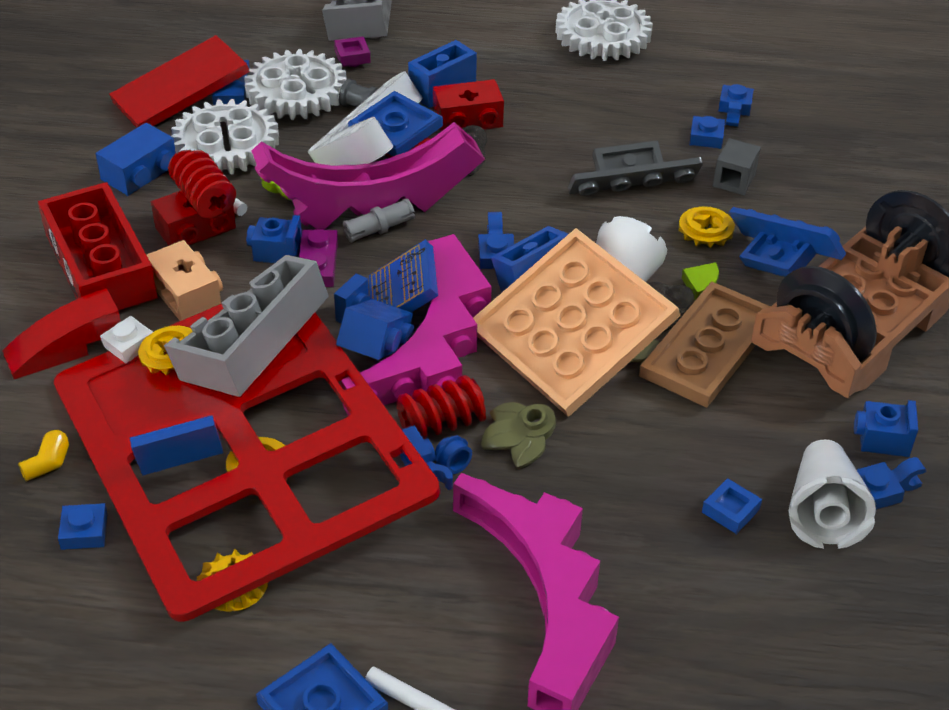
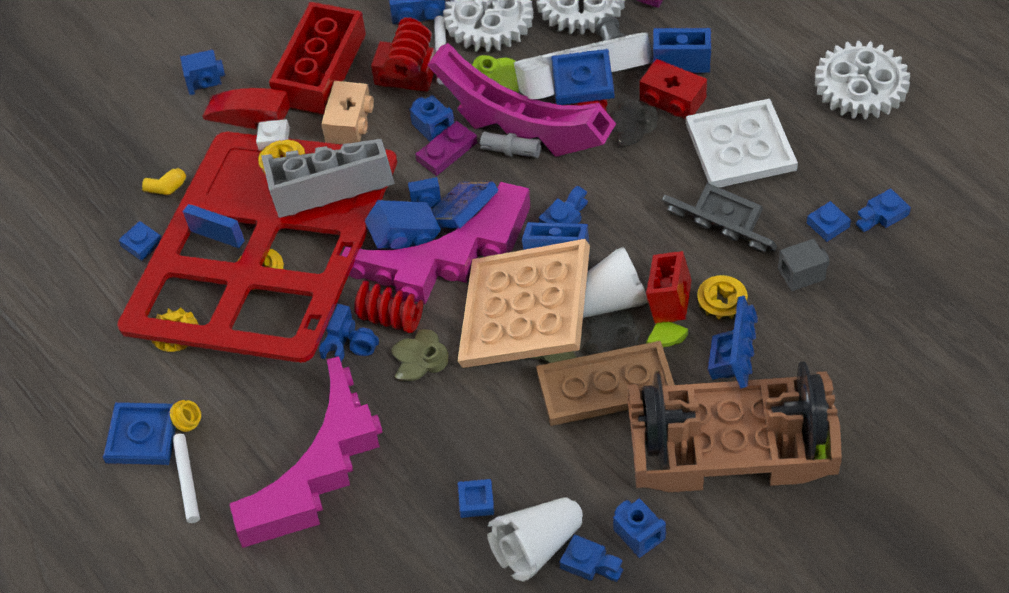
camera: 50 degrees right, 10 degrees up
none -> yellow plate [170,400,201,432]
none -> red brick [646,251,692,323]
none -> white plate [686,98,798,188]

